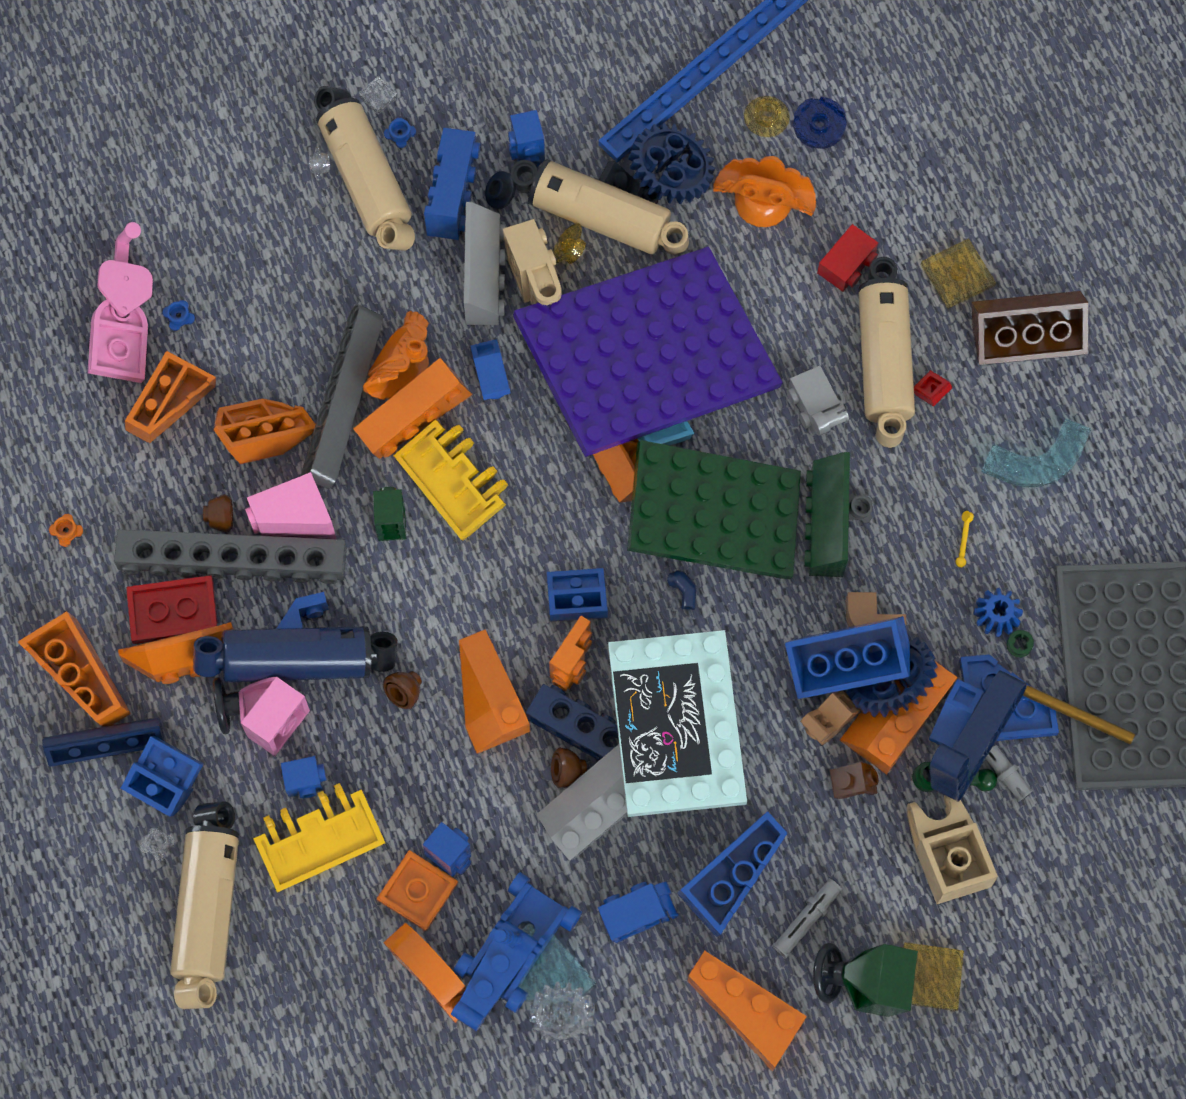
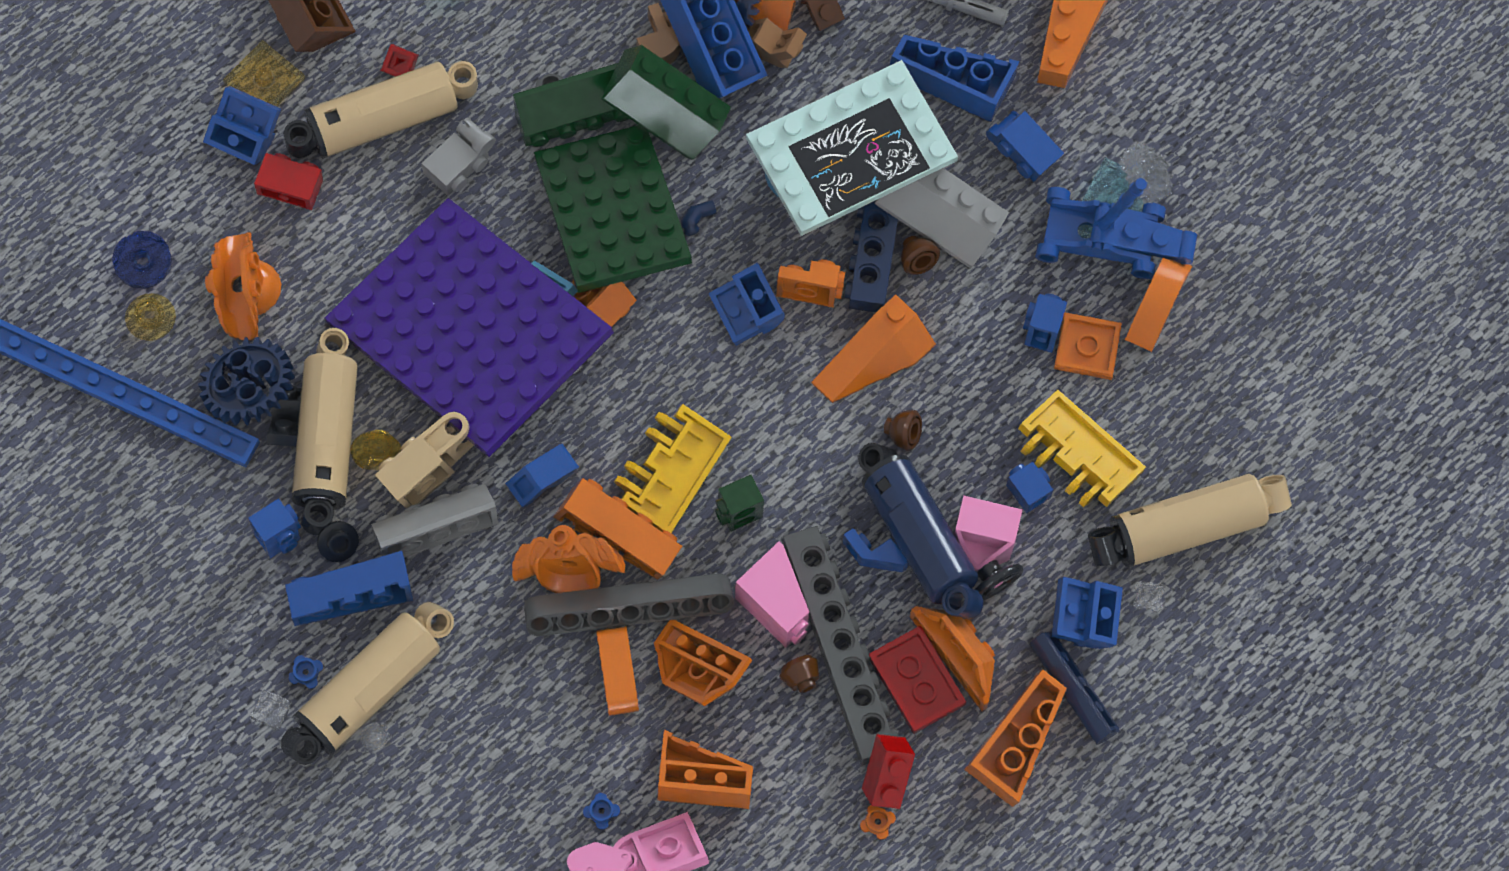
camera: 115 degrees left, 0 degrees up
none -> blue brick [203,86,281,165]
none -> orange beam [596,626,639,716]
none -> dark green slope [601,45,731,160]
none -> red brick [862,734,915,809]

